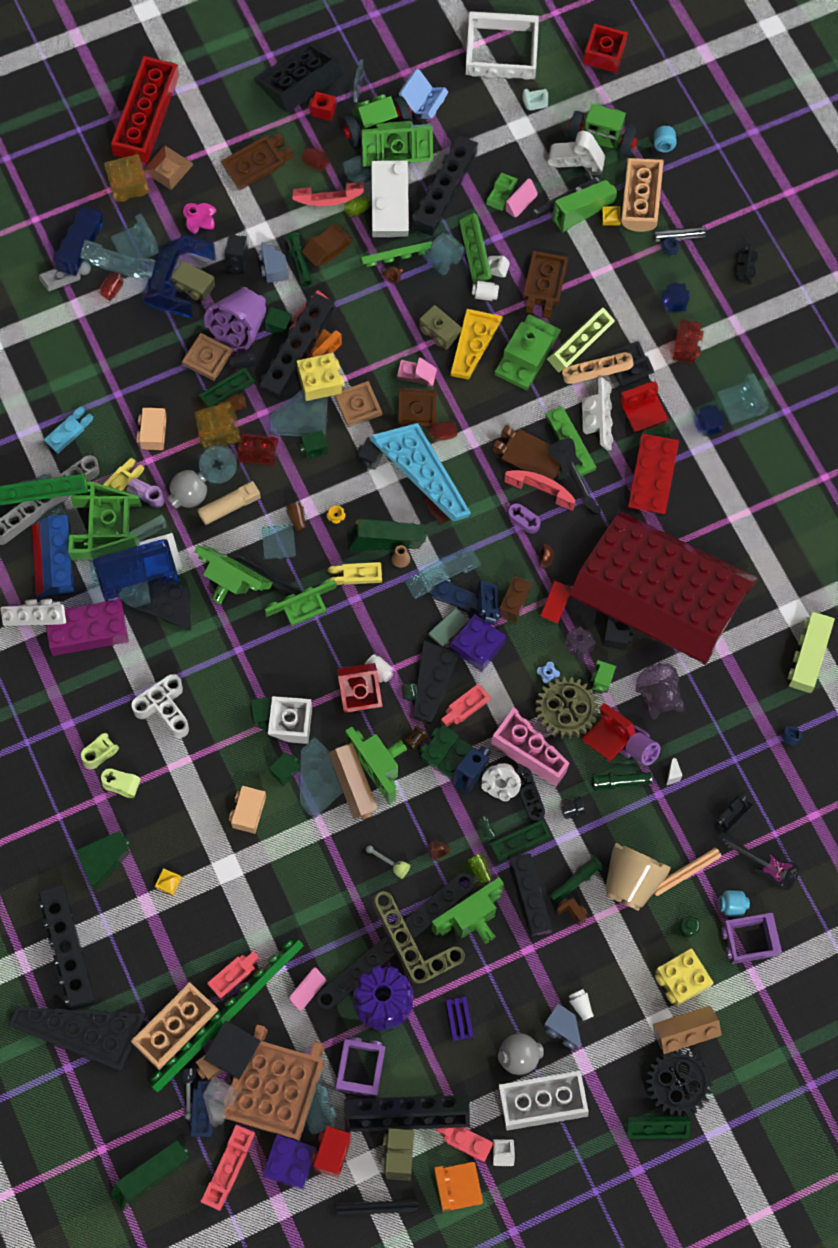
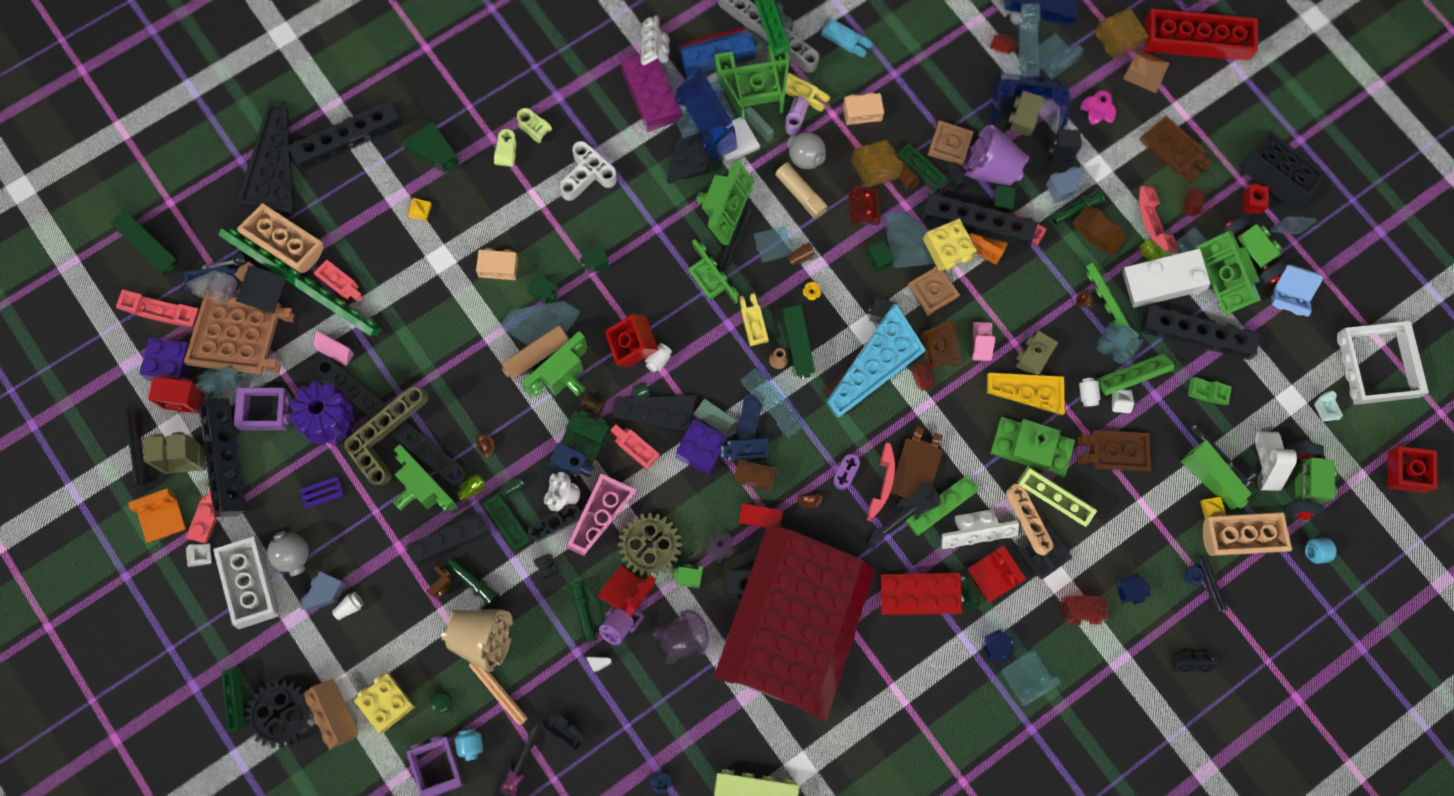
camera: 75 degrees right, 5 degrees up
clear light blue brick [198,443,237,483] -> none
white slope [268,696,312,744] -> none
hinge [366,845,410,879] -> none
bright pink slope [506,178,538,218] -> none
light blue plate [537,662,560,684] -> none

